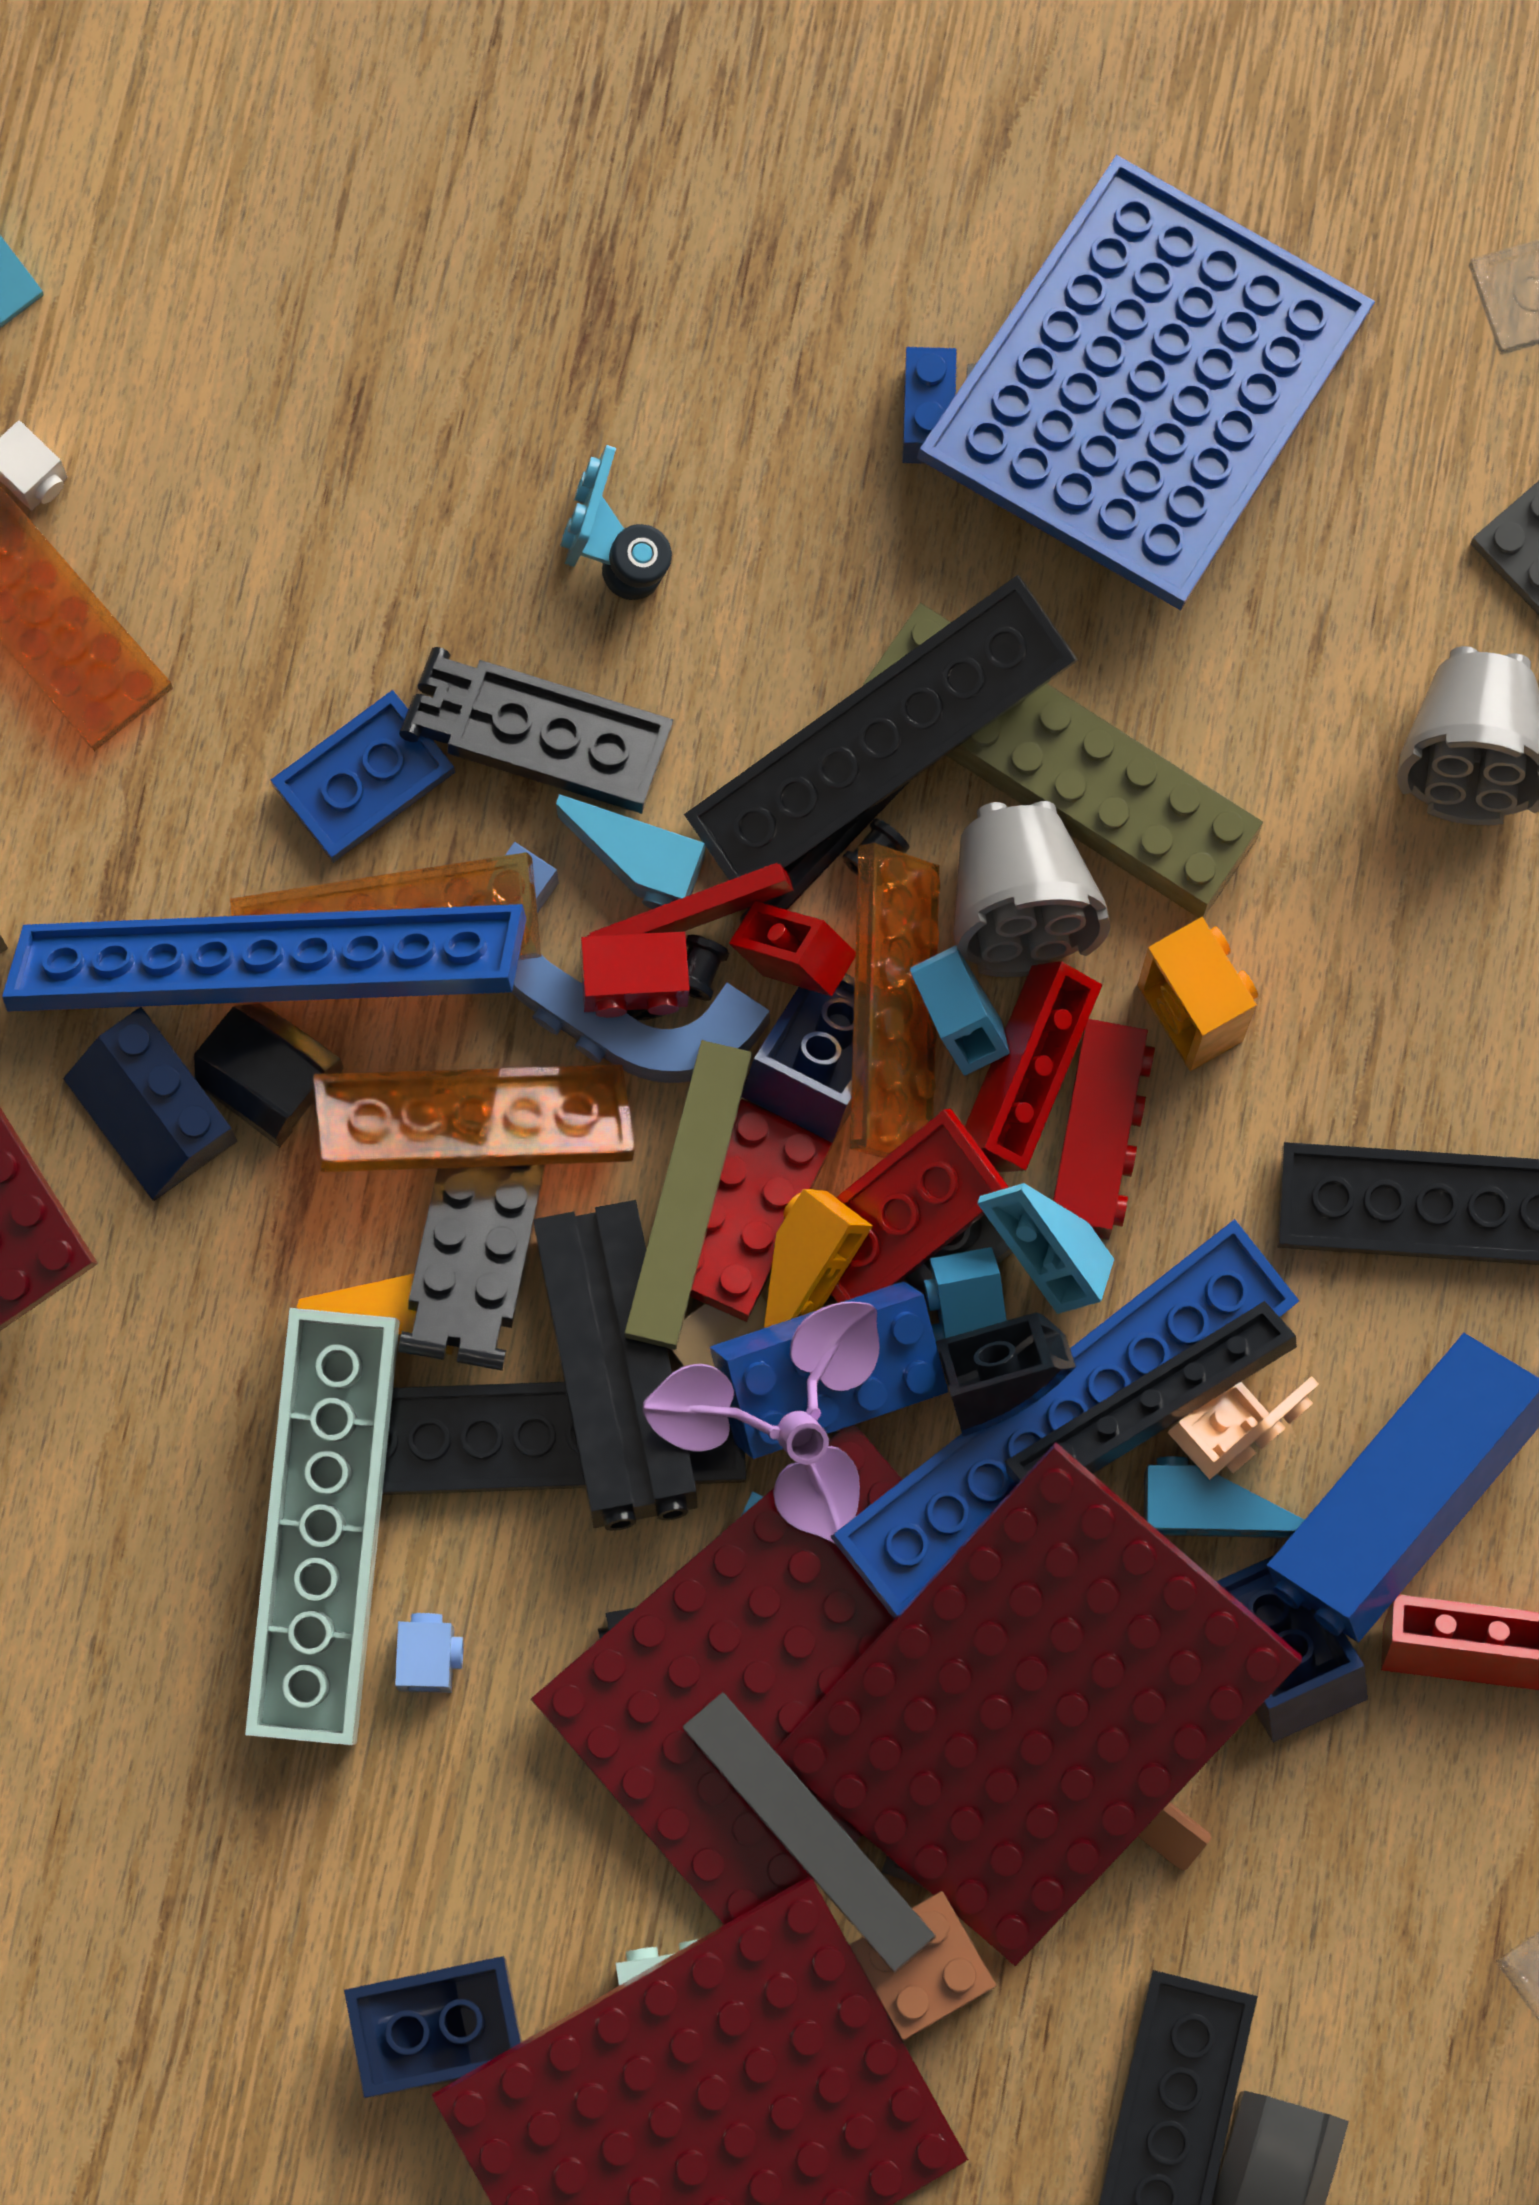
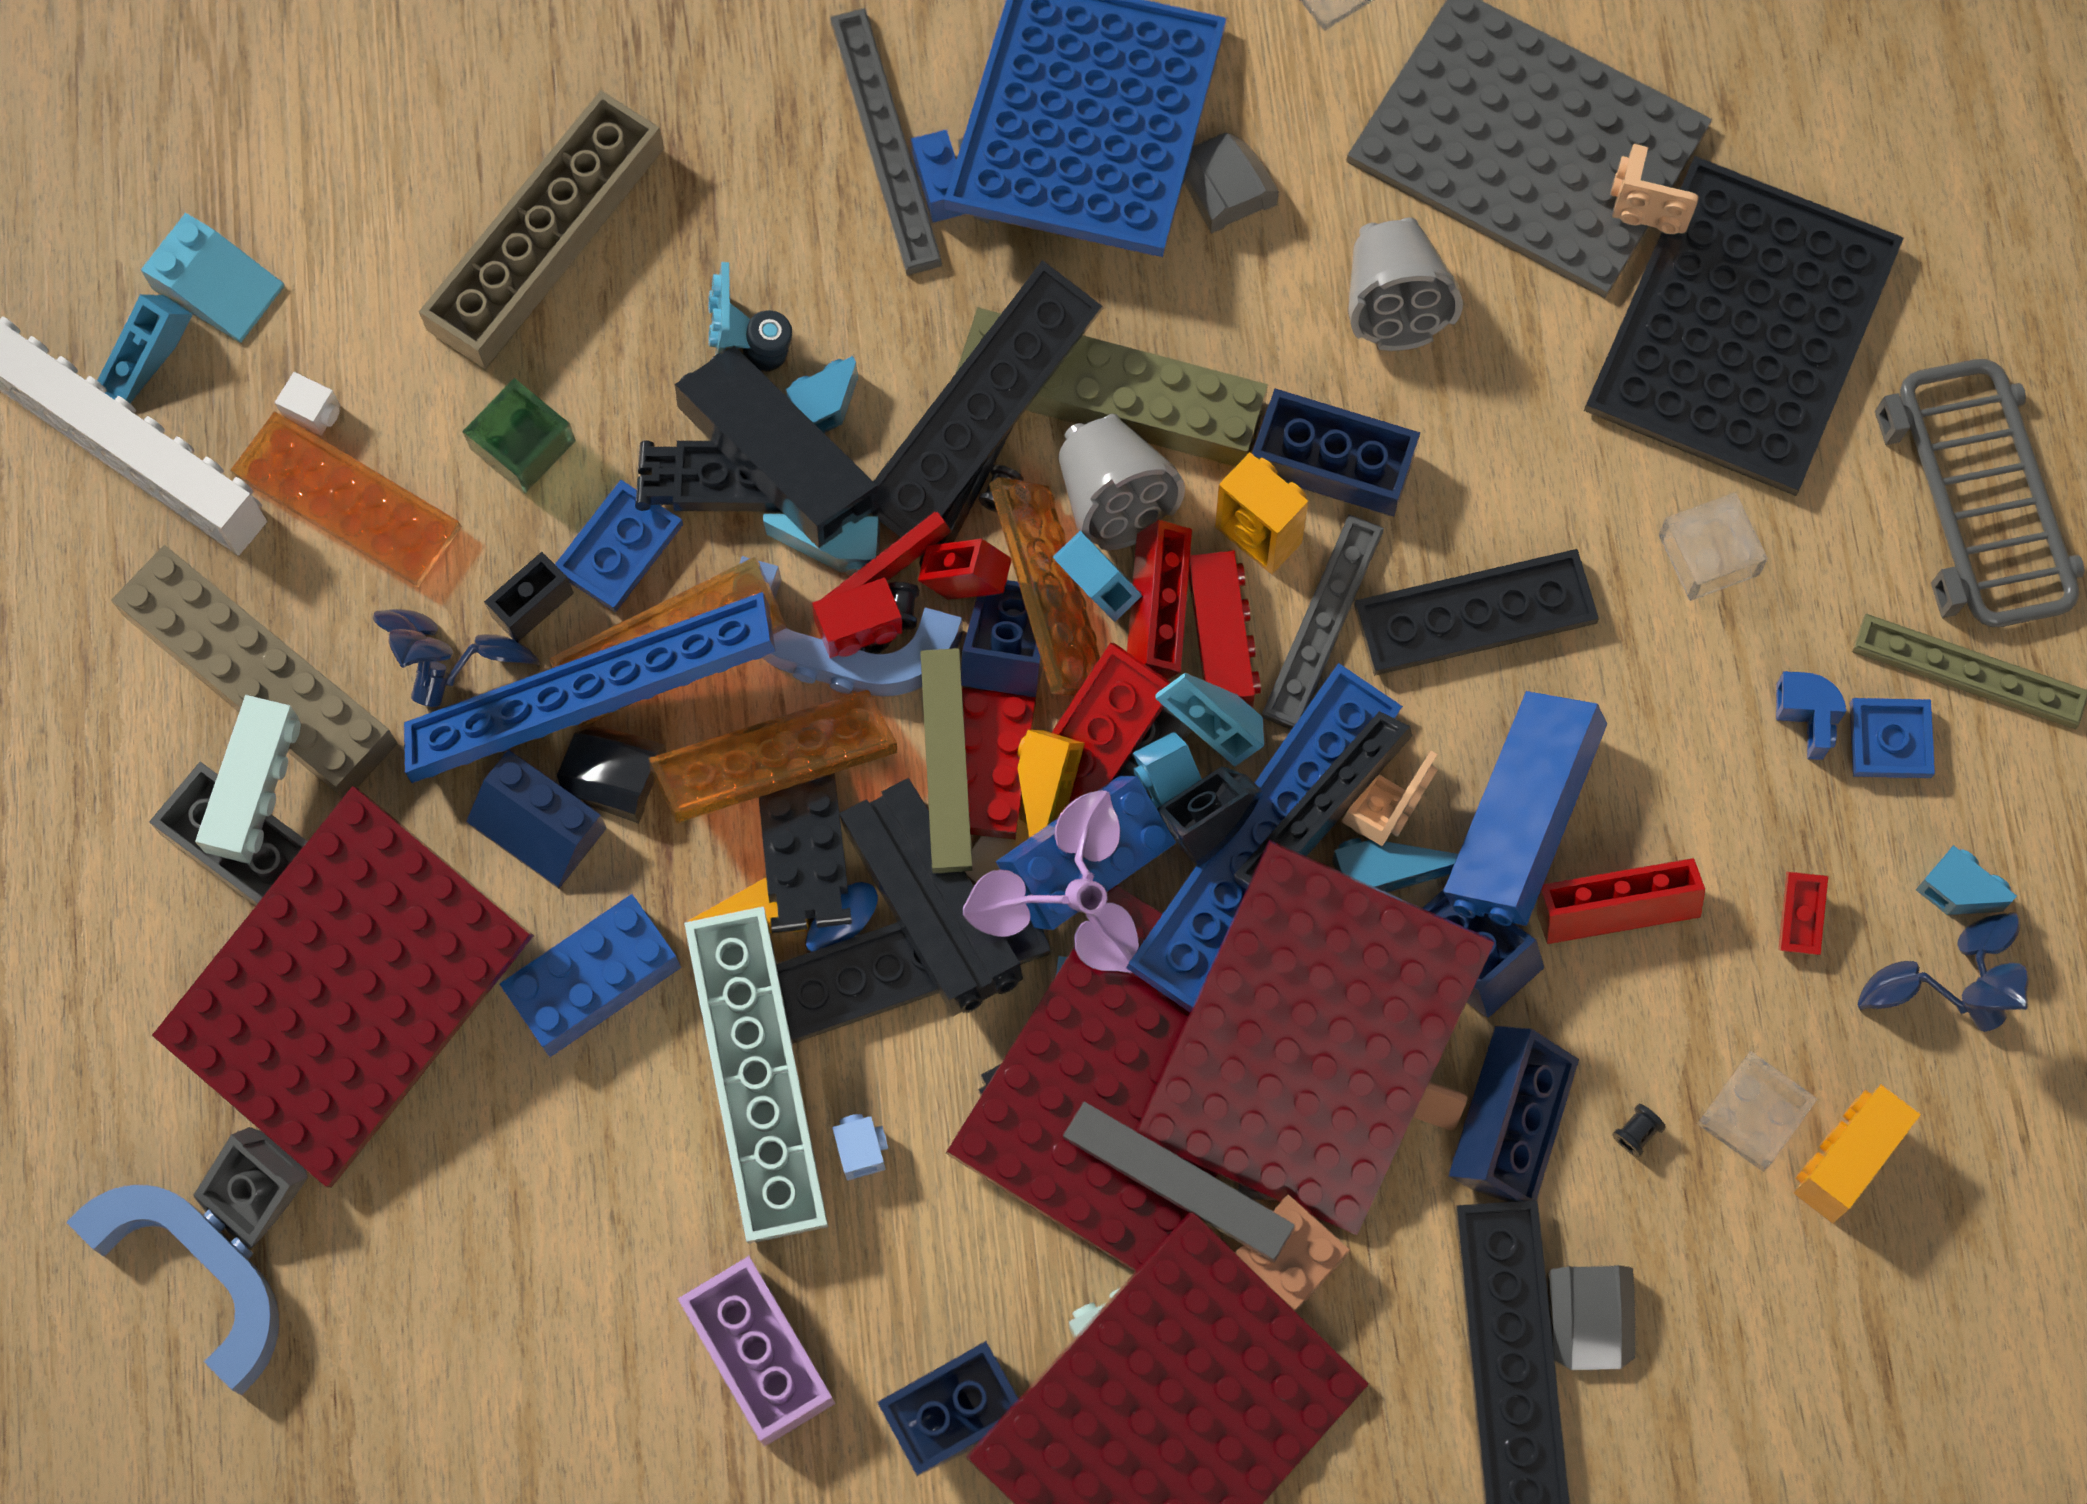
camera: 15 degrees left, 5 degrees down
none -> dark blue plant [373,609,541,707]
none -> dark tan brick [419,90,665,369]
none -> clear green piece [462,378,576,494]
none -> black brick [484,552,574,642]
none -> blue brick [499,894,681,1058]
none -> black brick [674,346,878,548]
none -> lavender brick [678,1256,835,1447]
none -> dark azure slope [786,356,859,433]
none -> blue arm [806,882,878,951]
none -> dark grey tile [830,8,942,276]
none -> dark grey slope [1184,132,1279,233]
none -> dark blue brick [1252,388,1420,517]
none -> dark grey tile [1262,514,1384,730]
none -> dark blue slope [1448,1026,1579,1202]
none -> black bush [1612,1103,1666,1158]

